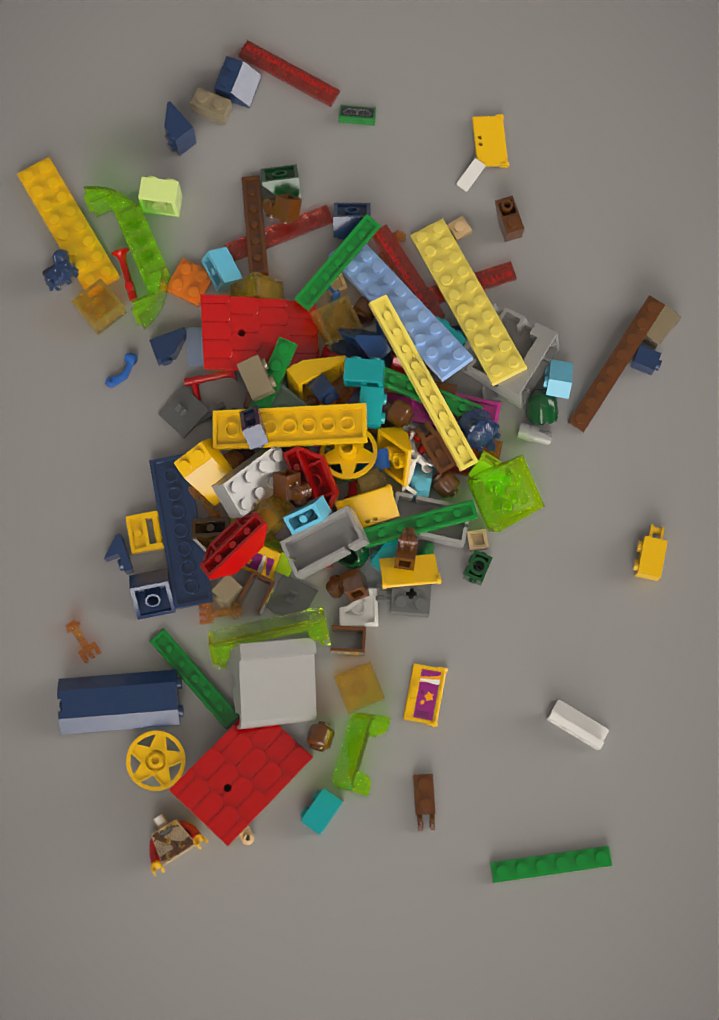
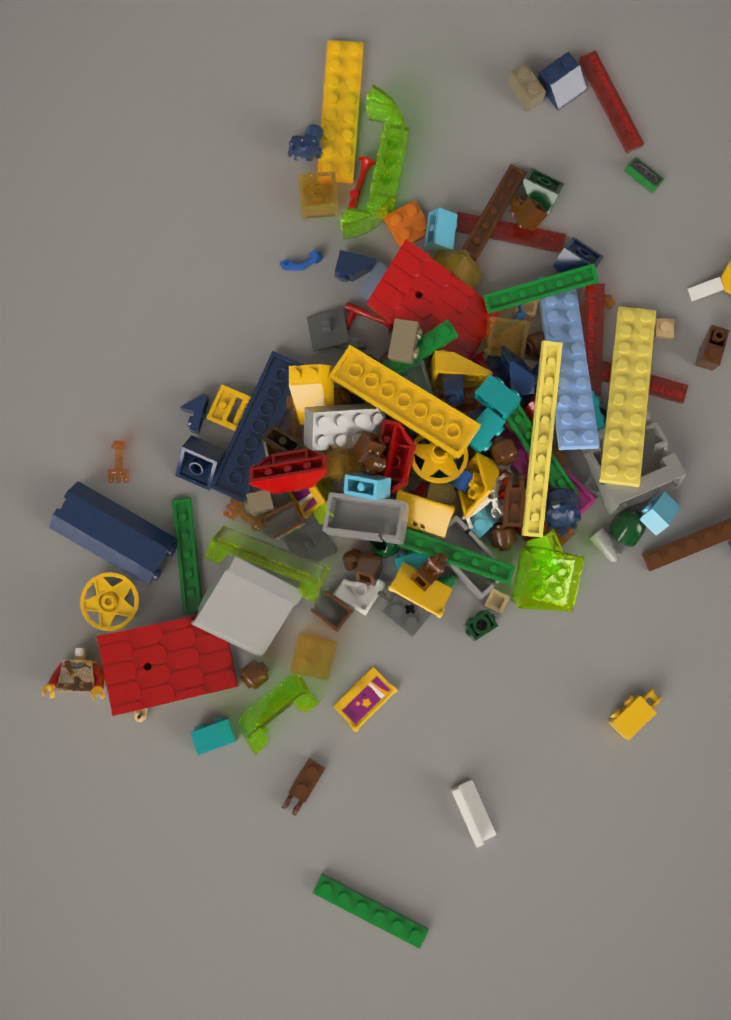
camera: 30 degrees right, 5 degrees up
yellowish green brick [138,176,183,217] -> none
dark blue slope [164,101,197,156] -> none
slope [239,406,269,450] -> none

